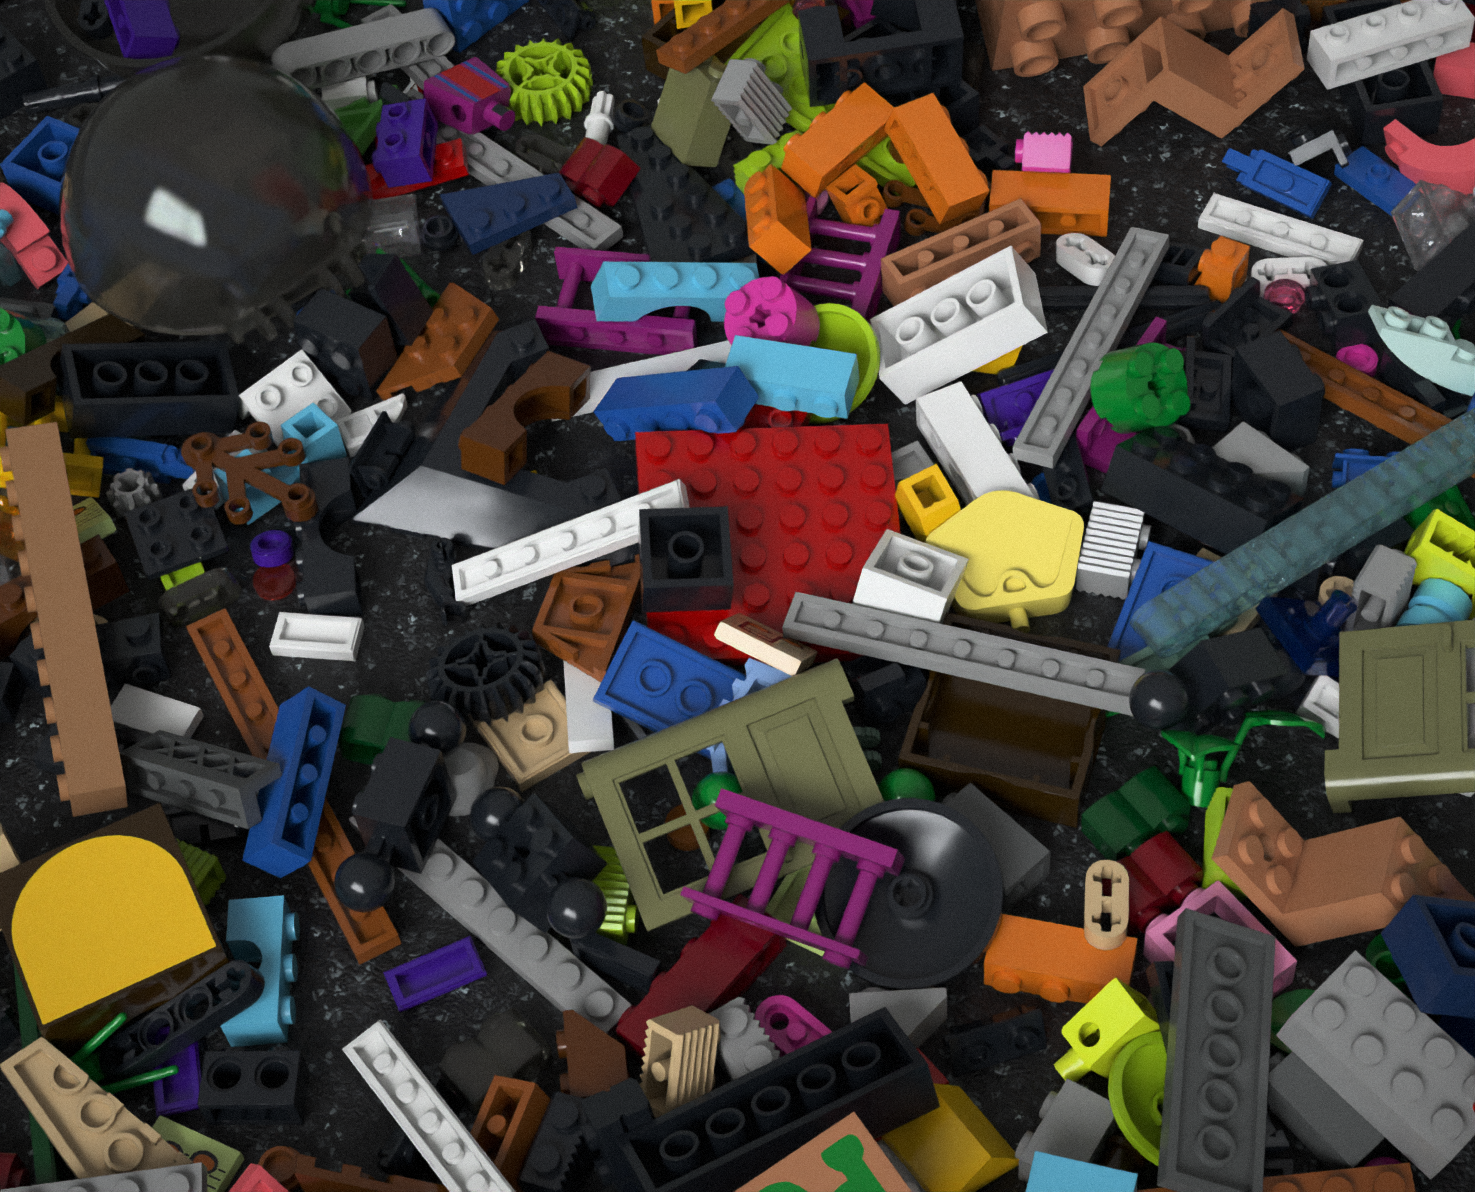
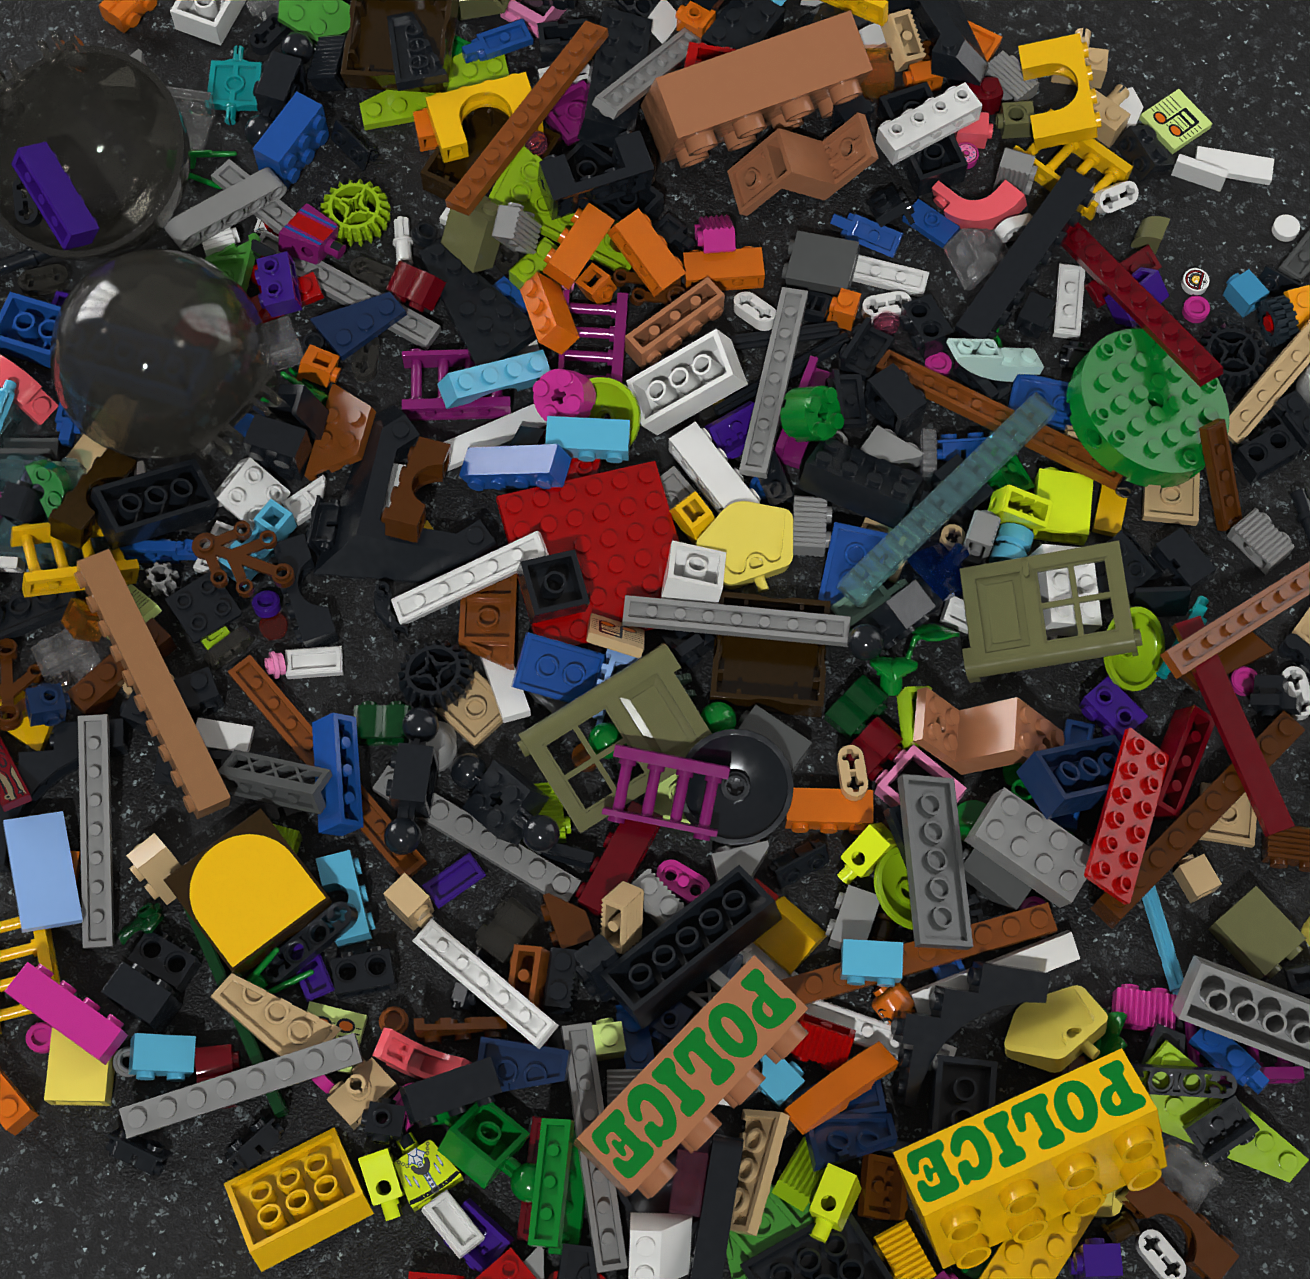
camera: 20 degrees left, 15 degrees up
none -> bright pink plate [264,651,286,679]
none -> orange brick [297,344,341,388]
none -> tan brick [383,873,434,931]
none -> dark grey brick [782,231,859,297]
none -> clear beam [920,428,937,477]
none -> tile [958,142,979,169]

